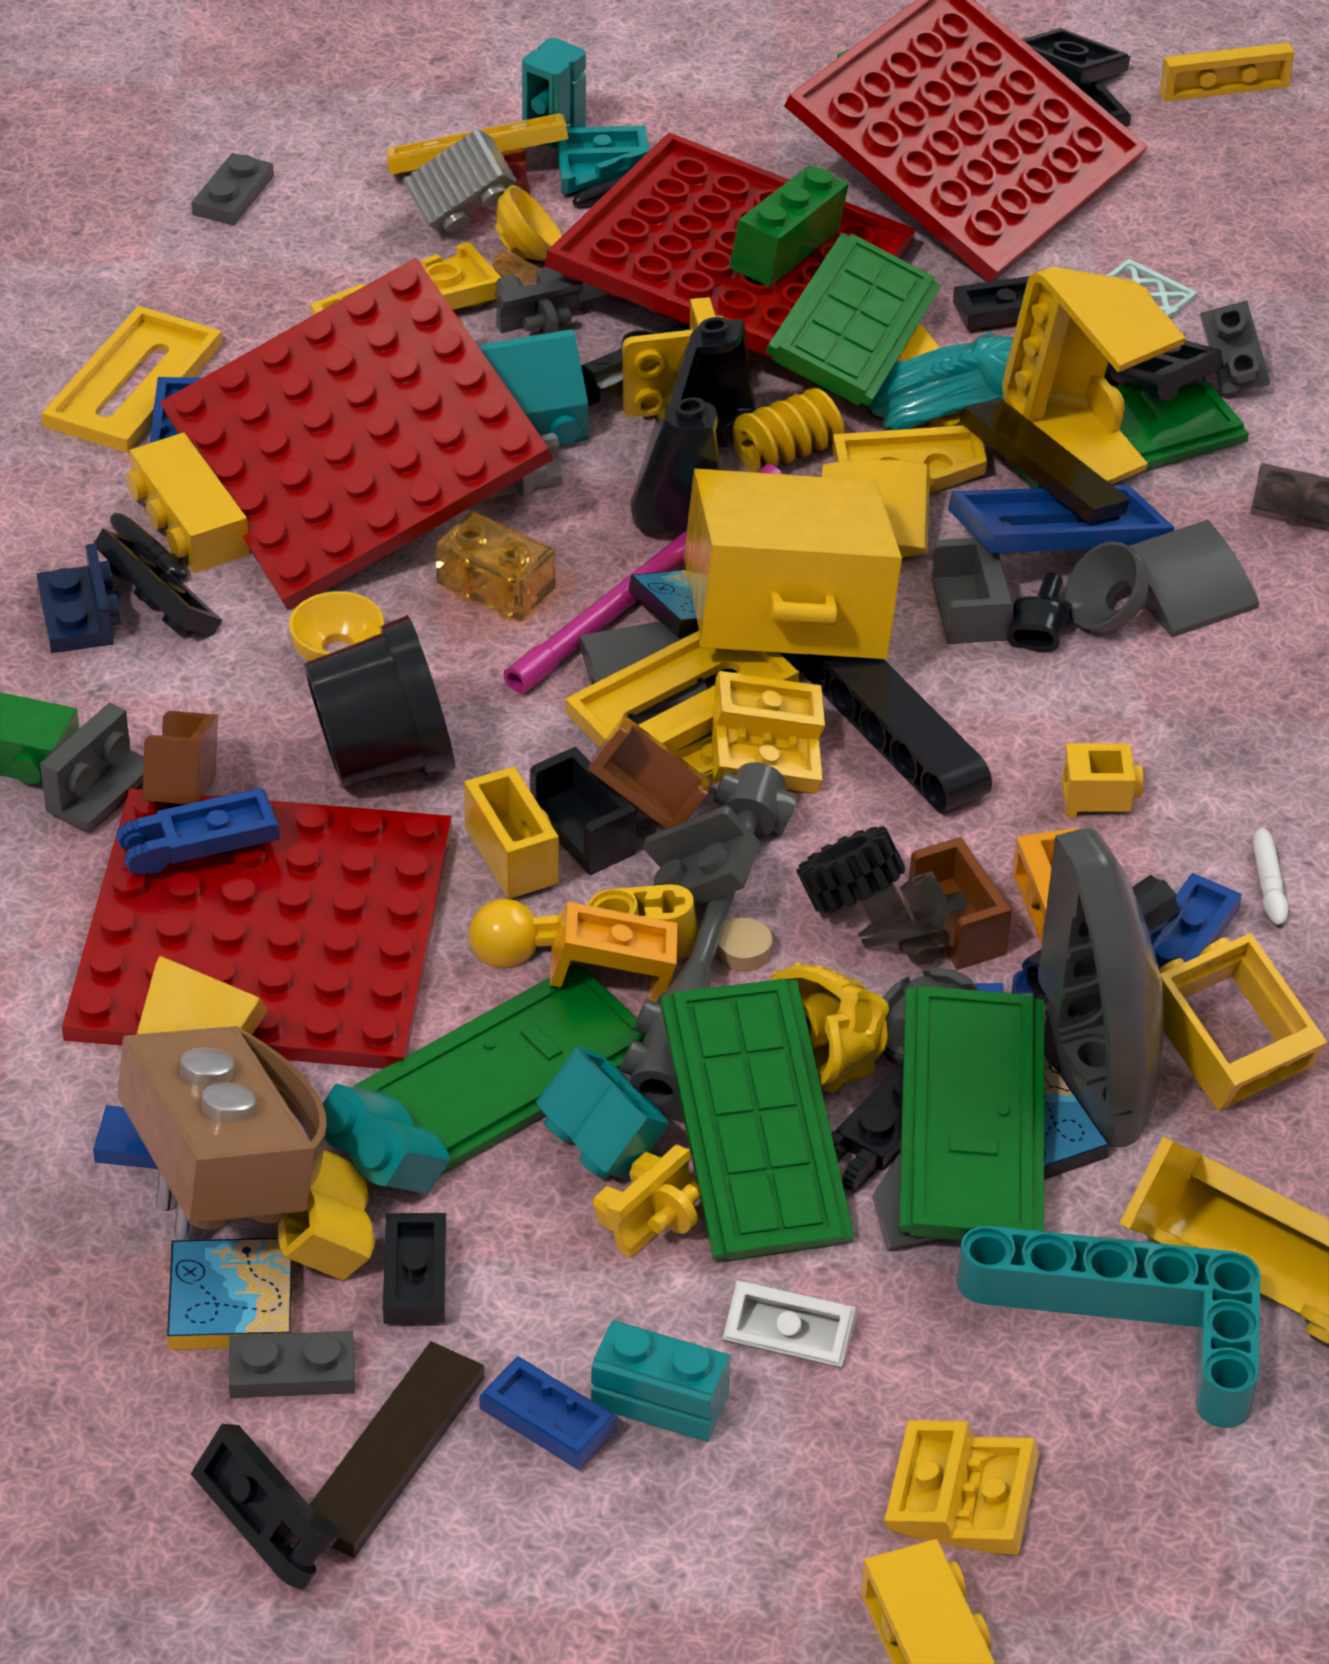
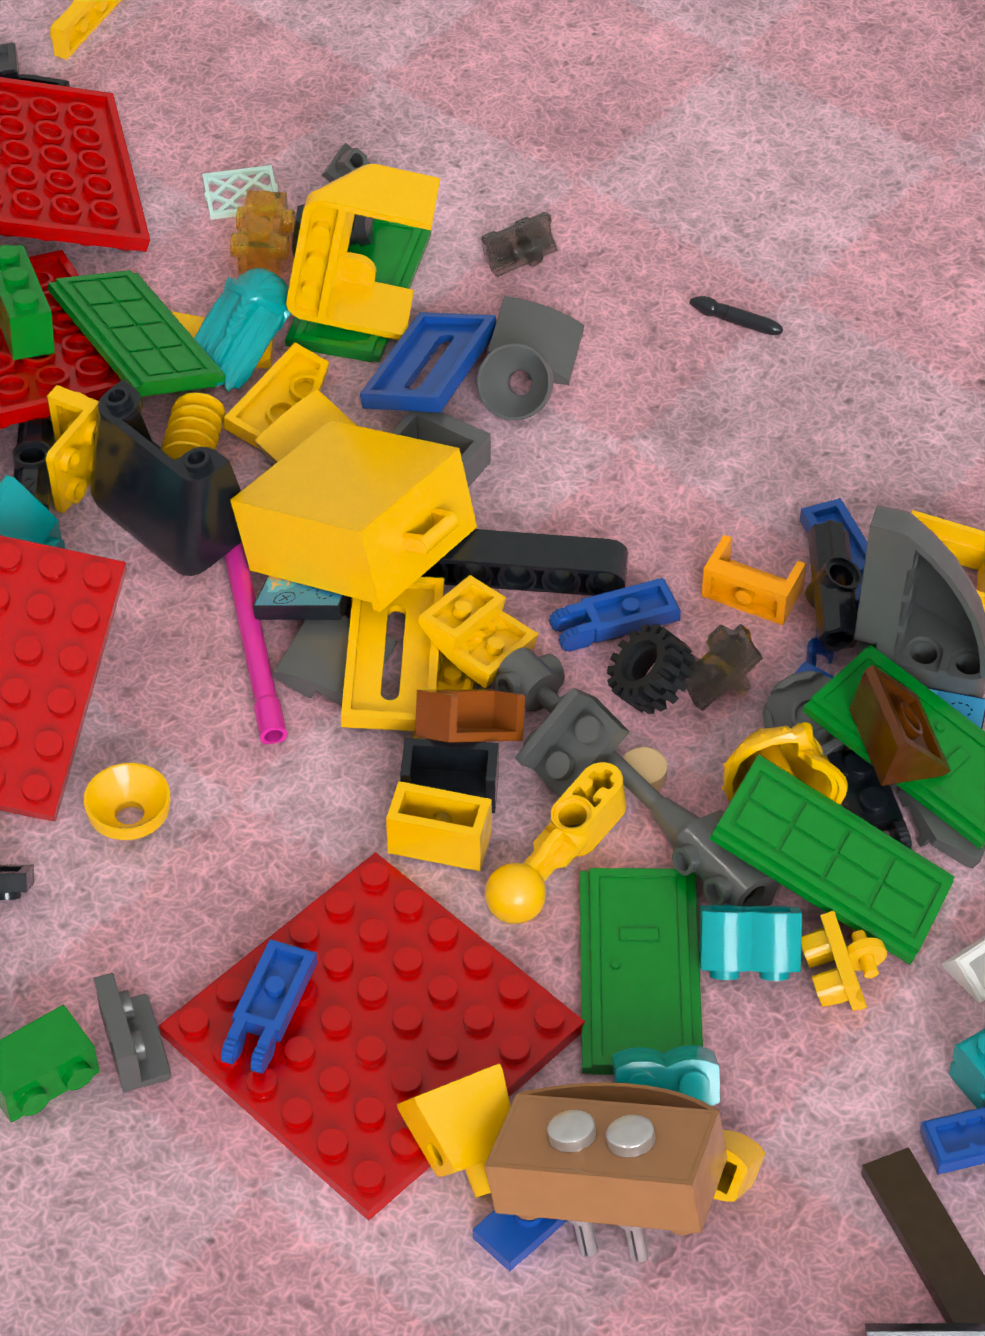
camera: 50 degrees left, 5 degrees up
dark orange panel [142,711,218,804] -> none
tile [167,1238,294,1350] -> none
dark grey plate [229,1331,355,1398] -> none
black piece [303,615,456,787] -> none
black plate [383,1213,447,1324] -> none
clear yellow brick [436,511,555,621] -> none
light orange panel [549,901,678,1002] -> none
dark orange panel [908,837,1012,970] -> none
black plate [953,276,1029,330] -> none
dark brown tile [960,398,1130,524] -> none
black piece [1007,573,1073,653] -> none
yellow brick [1061,743,1143,817] -> none
white piece [1253,828,1289,925] -> none
none -> blue hinge [548,578,681,652]
none -> reddish brown slope [849,665,951,786]

